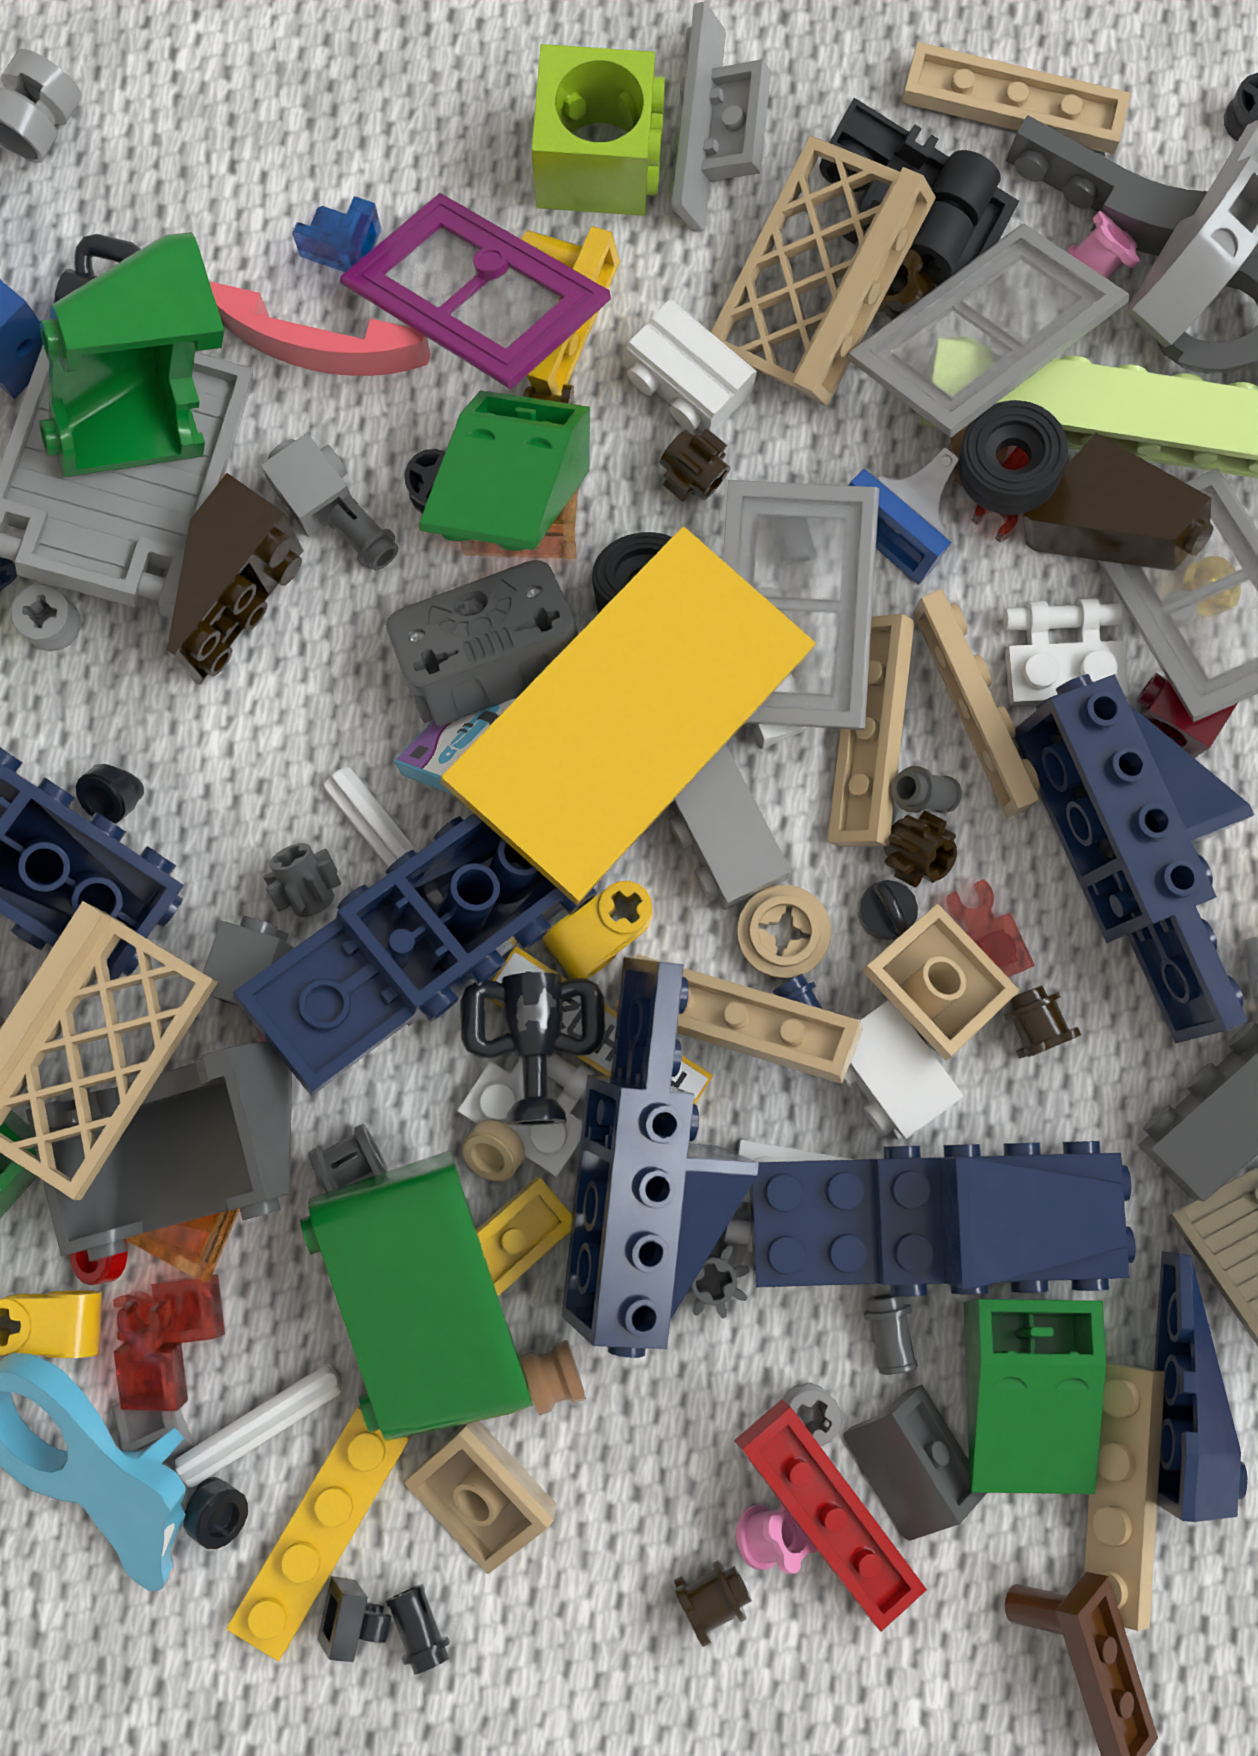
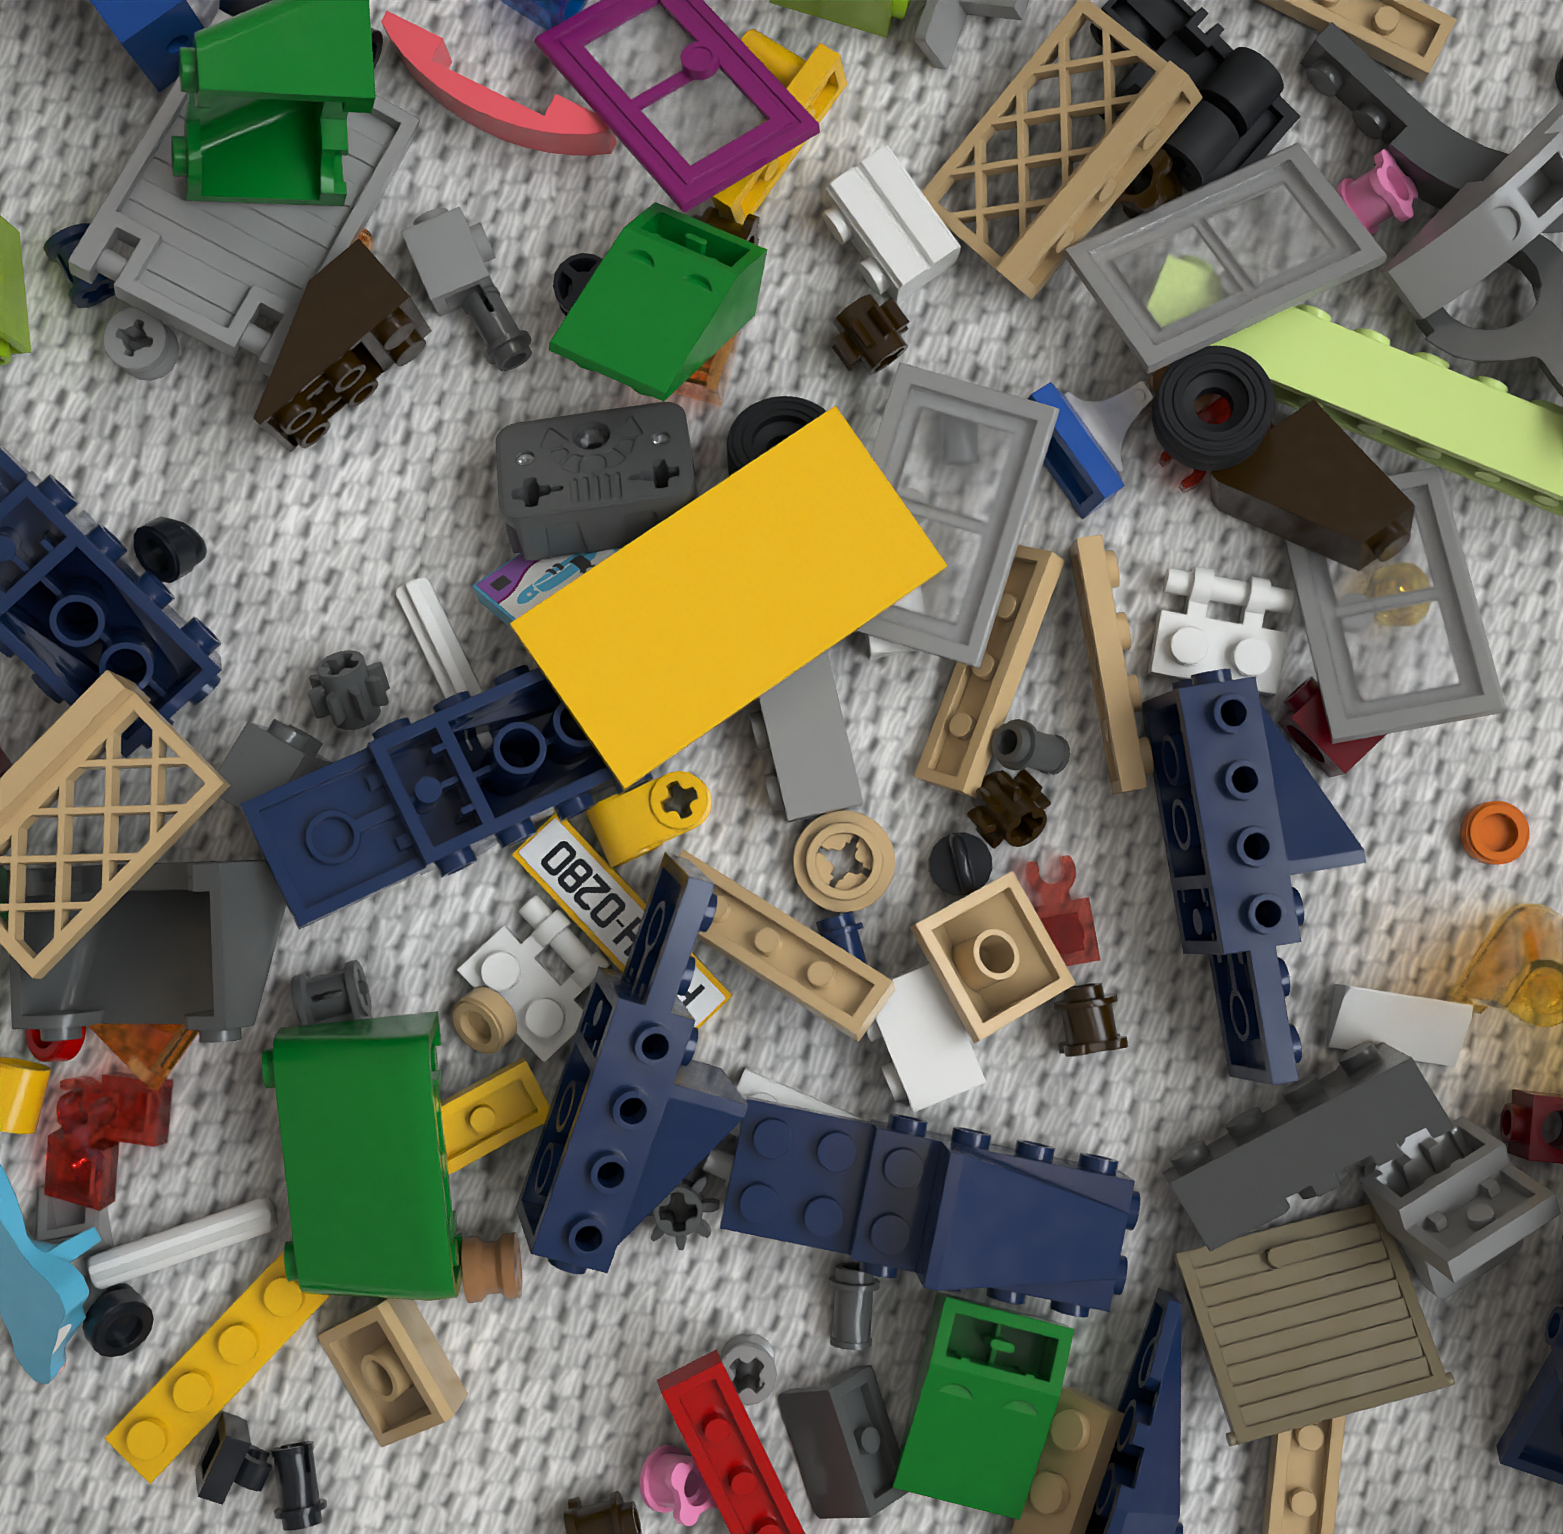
camera: 20 degrees right, 5 degrees up
black piece [460,972,606,1126] -> none

